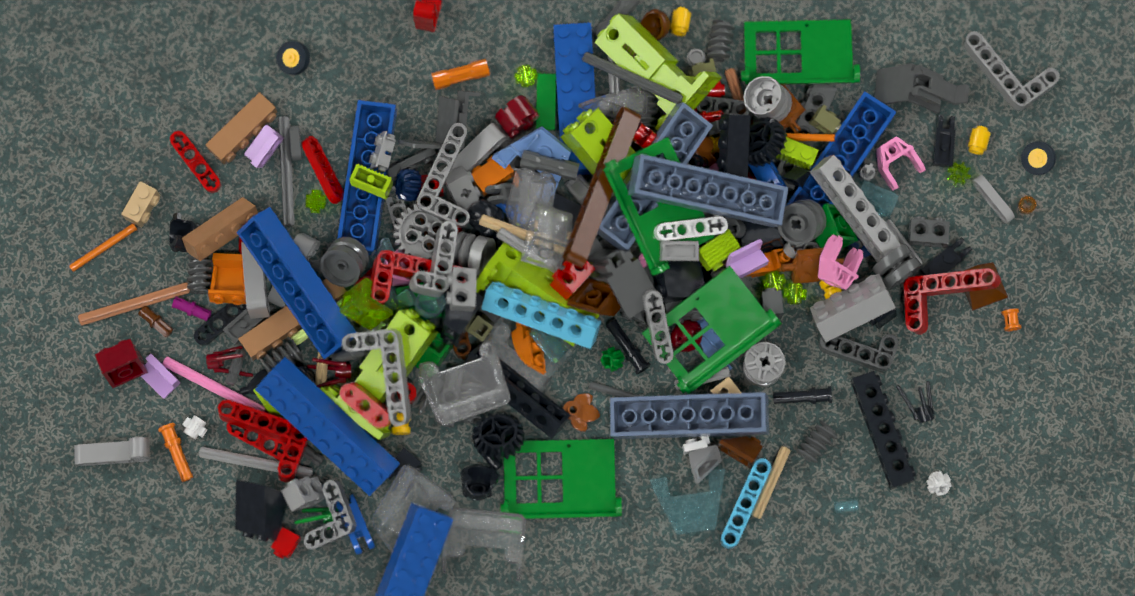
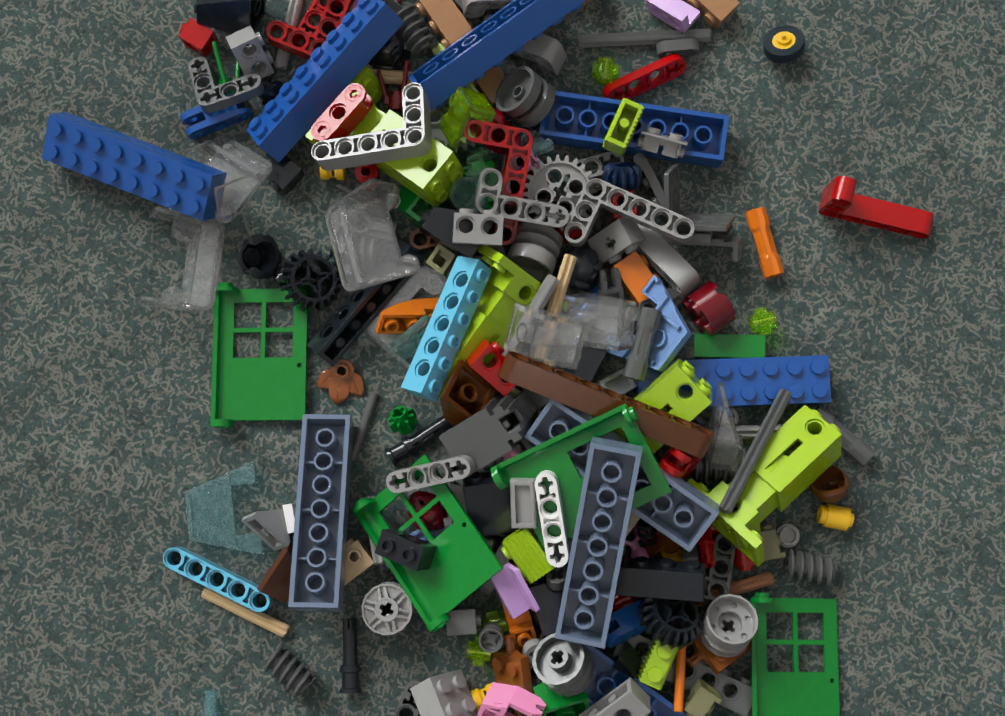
camera: 90 degrees right, 5 degrees up
none -> black gear [258,78,283,106]
none -> black brick [375,529,437,571]
none -> dark grey wheel [479,622,503,653]

